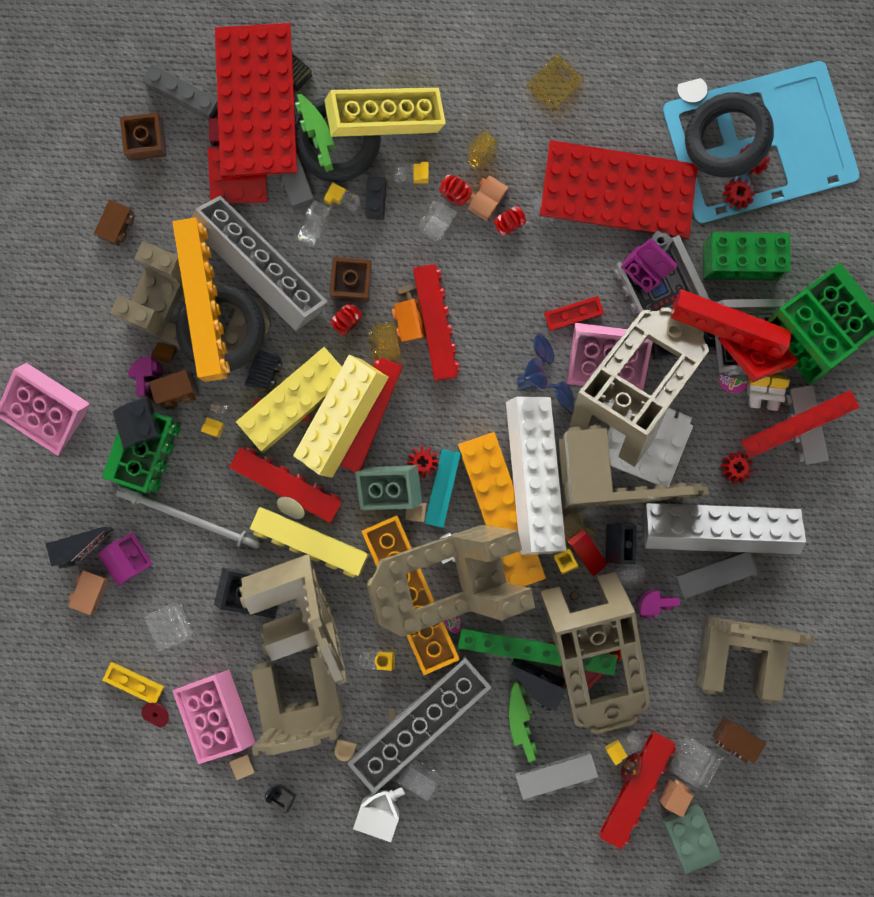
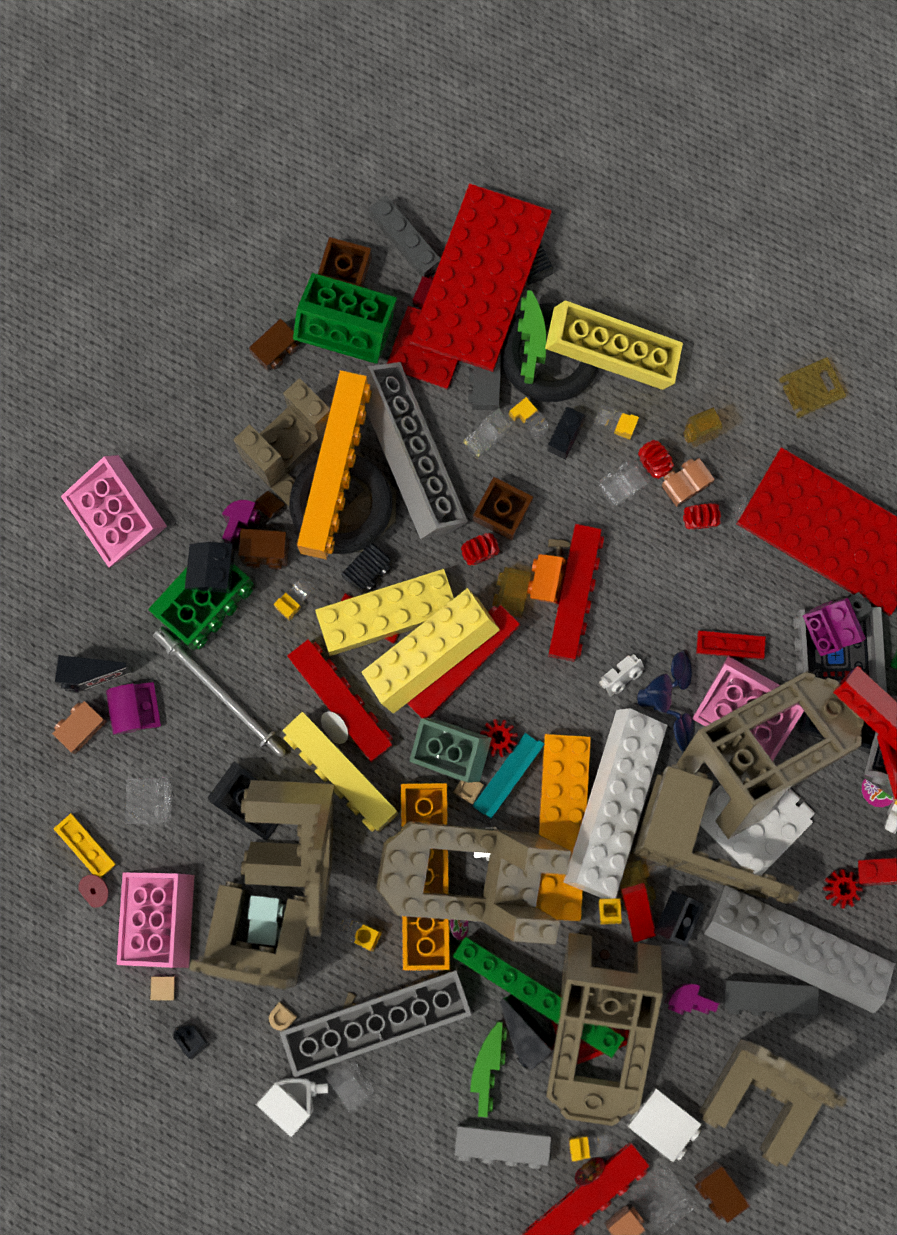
camera: 25 degrees right, 5 degrees down
none -> light aqua brick [247,896,286,946]
none -> green brick [293,273,397,364]
none -> white hinge [599,654,645,697]
none -> white brick [627,1087,701,1162]

